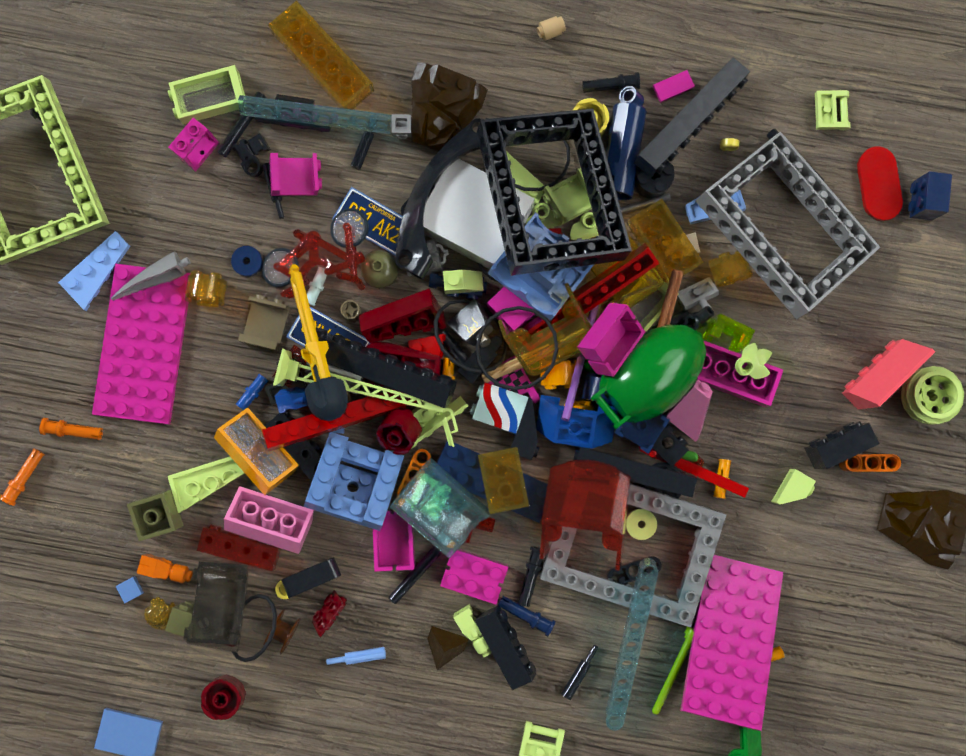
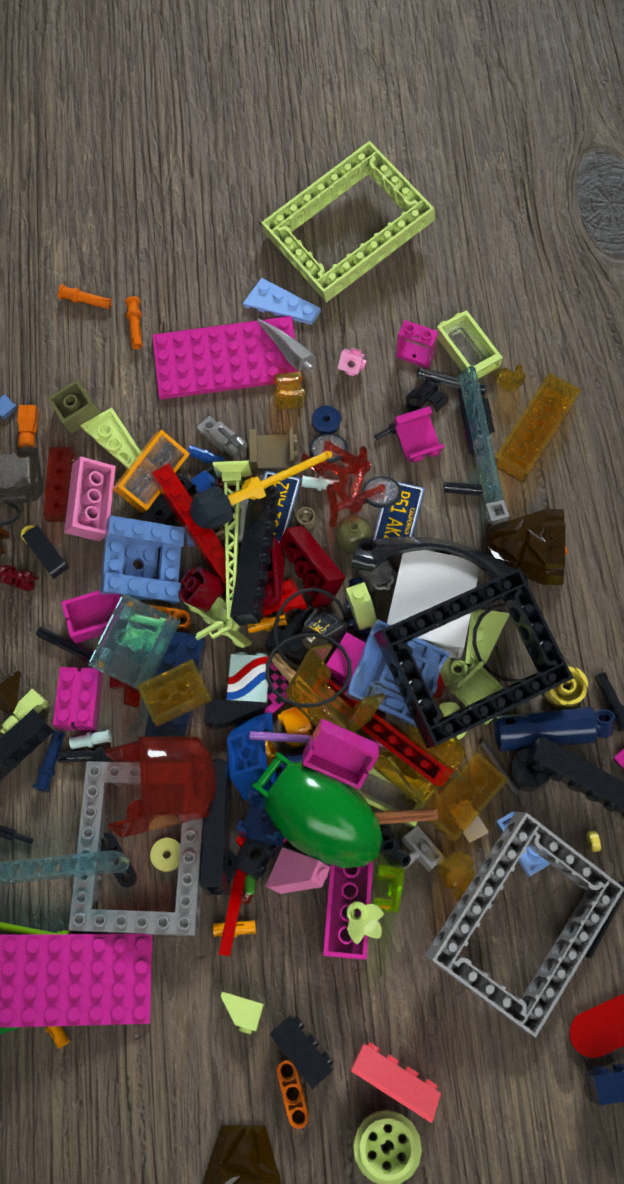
camera: 85 degrees right, 15 degrees down
none -> light aqua pin [69,729,112,750]
none -> light grey plate [197,415,247,458]
none -> bright pink brick [337,348,367,376]
none -> clear yellow hair [496,364,526,391]

